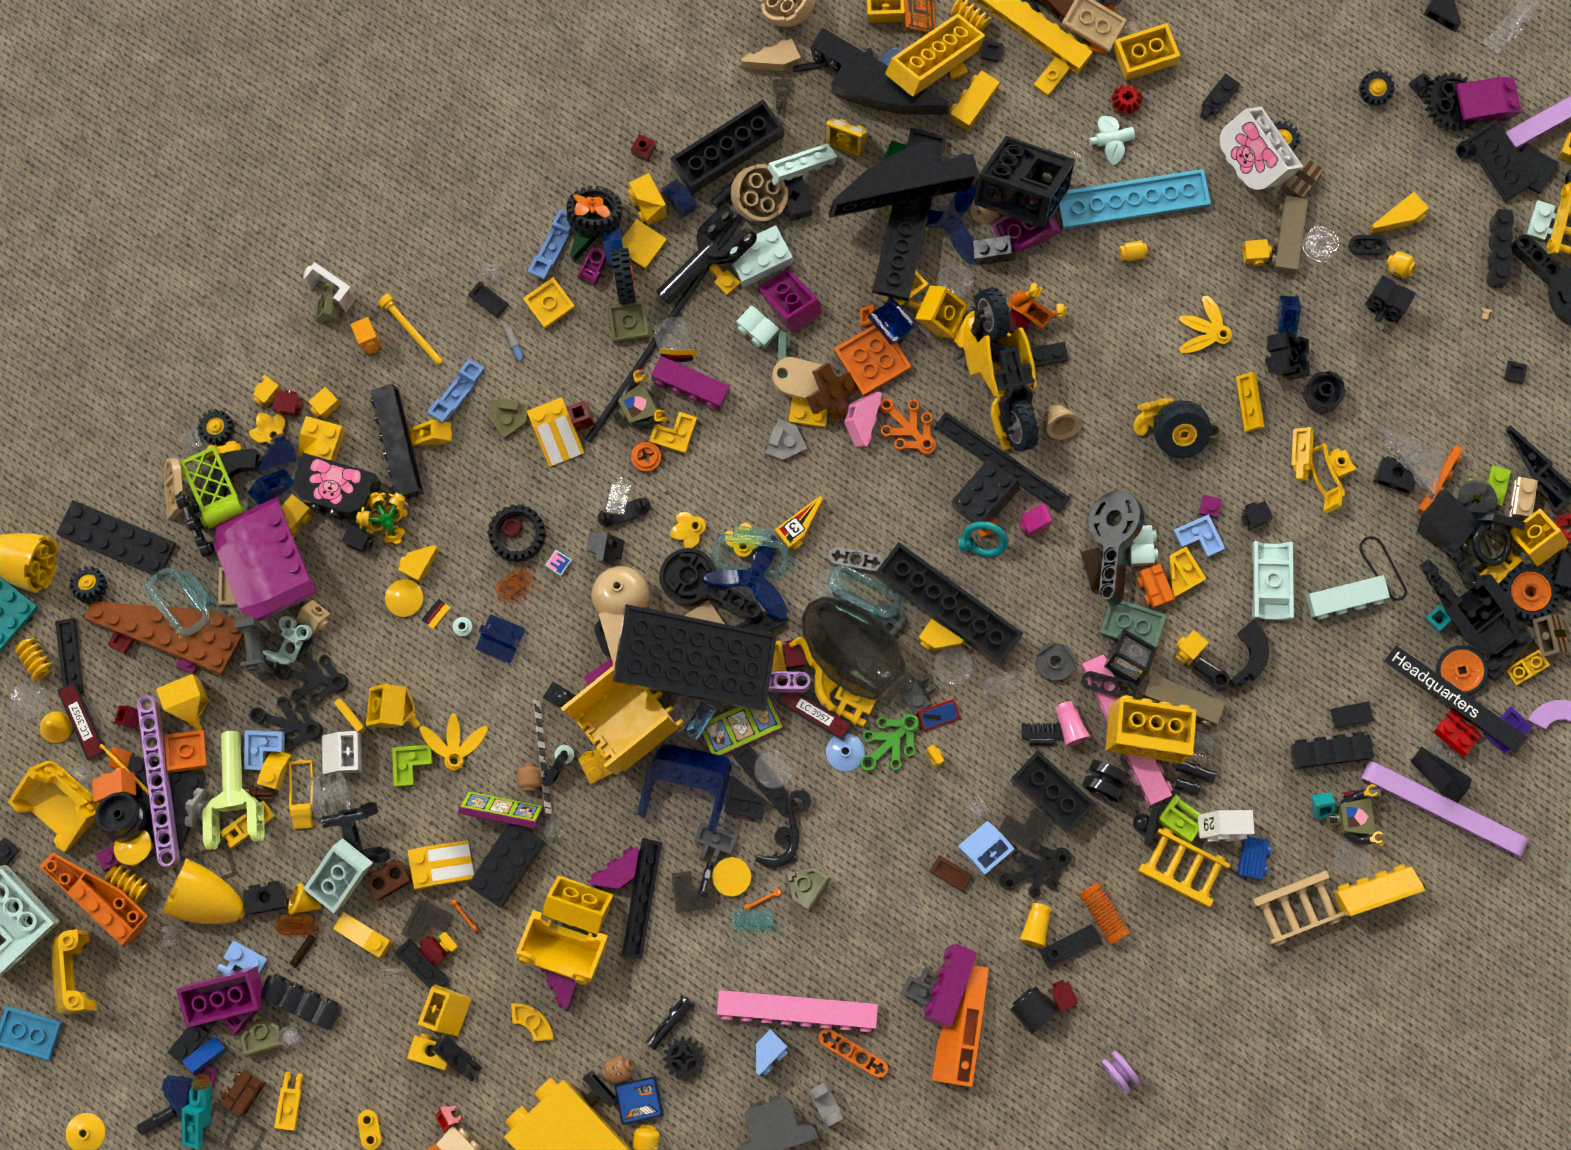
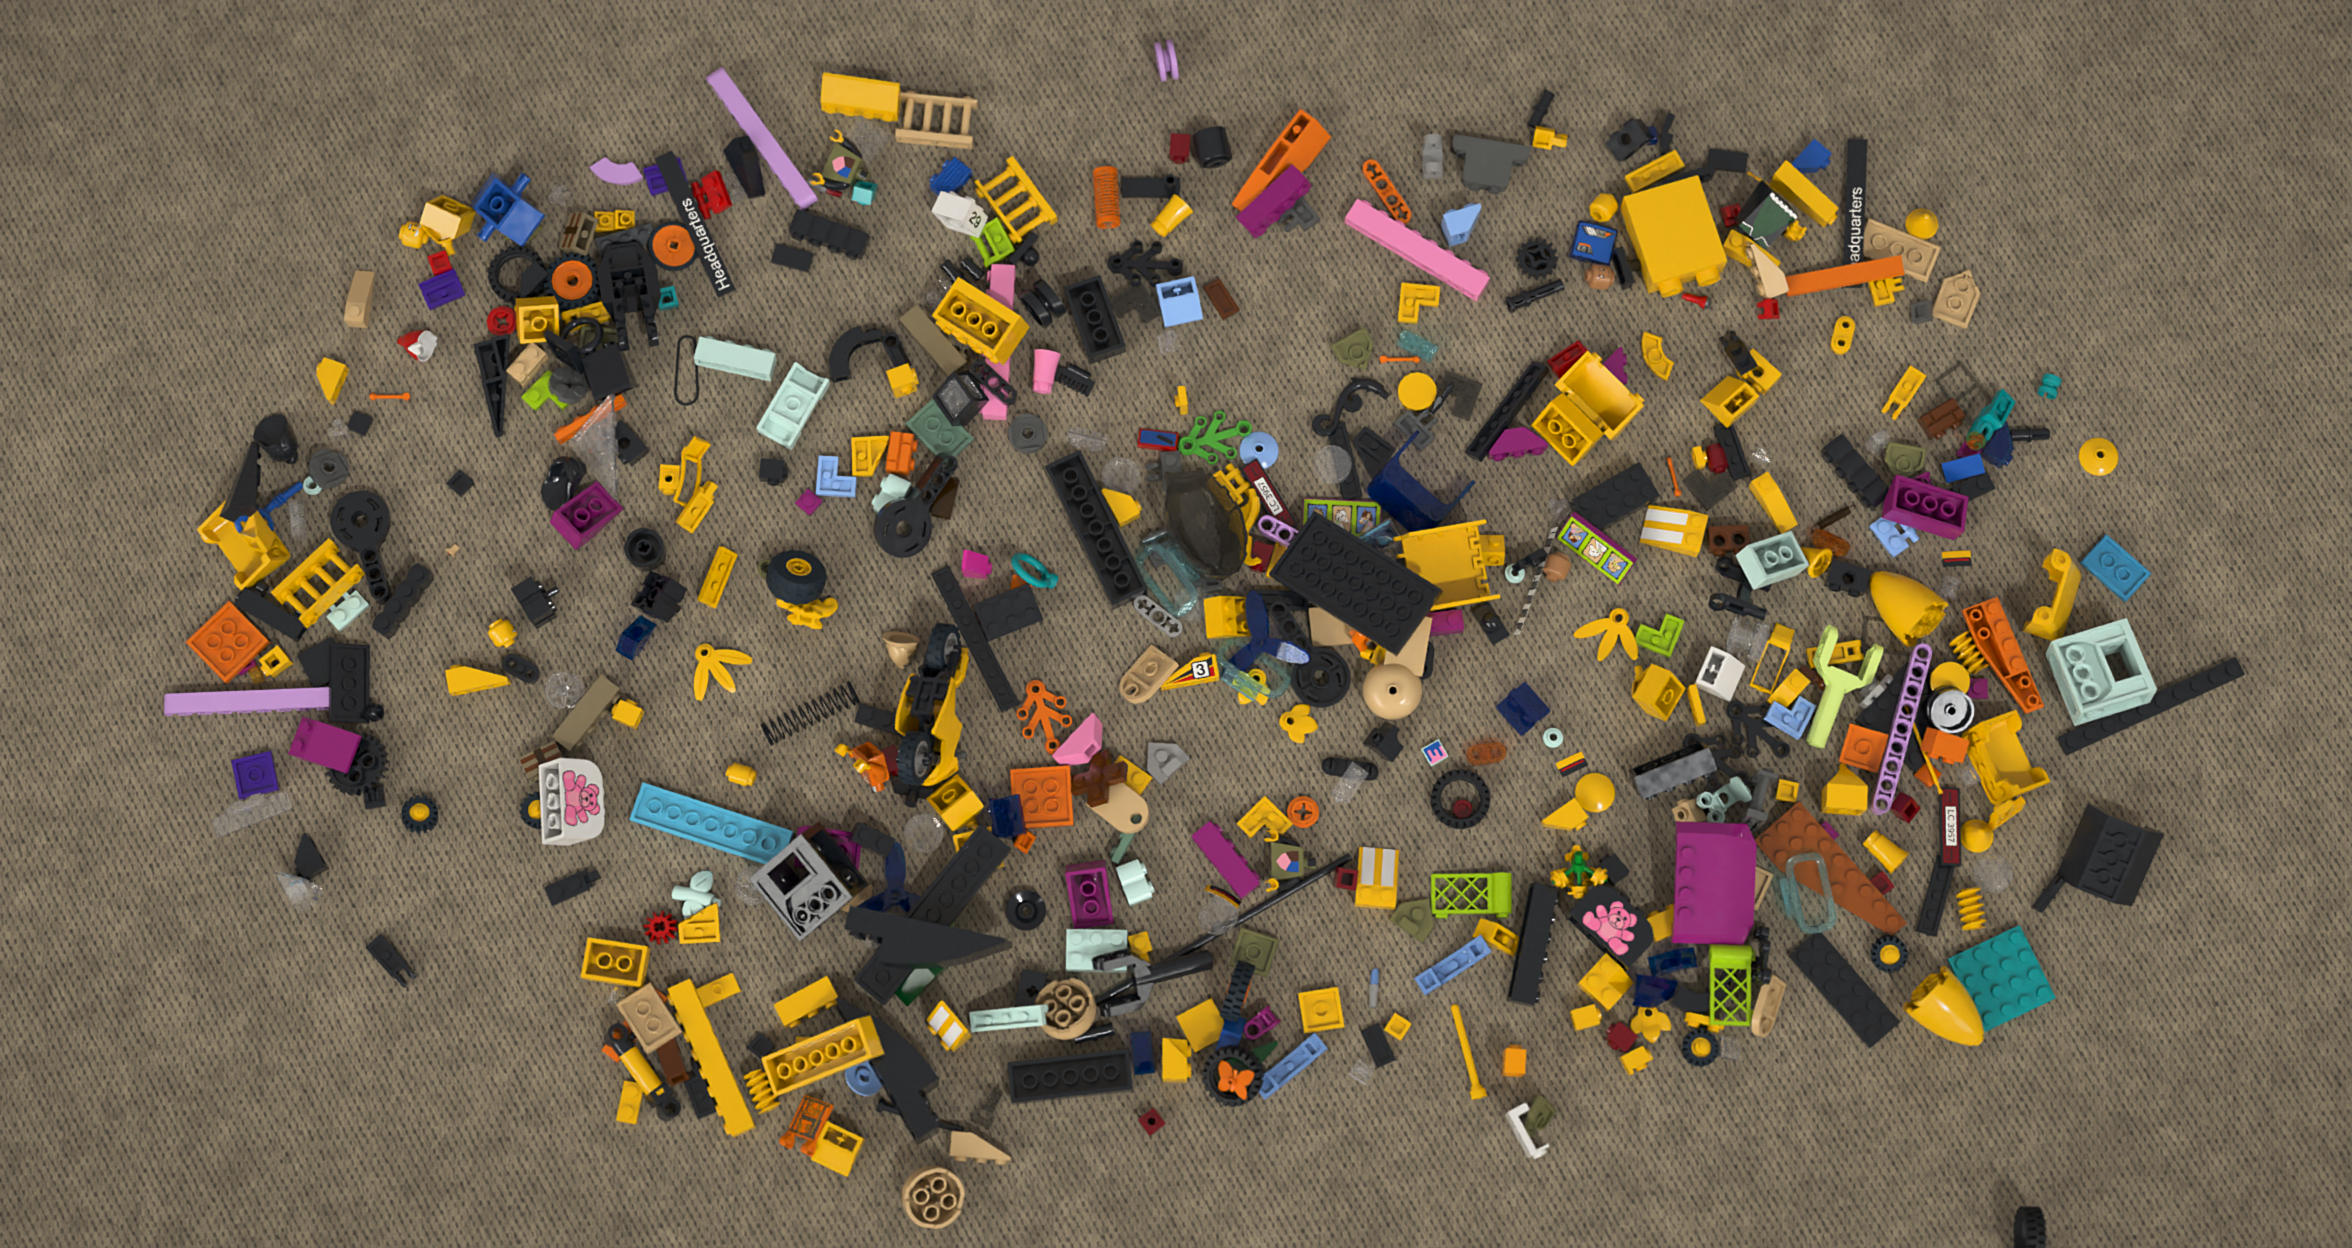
camera: 155 degrees left, 0 degrees up
none -> dark purple plate [231,751,280,800]
none -> black hair [541,456,587,511]
none -> magenta slope [550,481,623,550]
none -> yellow wing [678,902,721,944]
none -> black piece [760,681,860,746]
none -> black dish [1006,891,1046,931]
none -> tan tile [1119,645,1179,704]
none -> yellow slope [1204,596,1251,639]
none -> yellow plate [1384,1013,1412,1041]
none -> yellow plate [1398,283,1440,324]
none -> lime piece [1431,872,1512,918]
none -> red slope [1547,340,1589,379]
none -> brick [1628,740,1718,800]
none -> red piece [1682,293,1711,309]
none -> yellow plate [1775,779,1799,804]
none -> yellow plant [1863,830,1909,874]
none -> sticker [1942,551,1972,567]
none -> yellow plate [1987,796,2026,831]

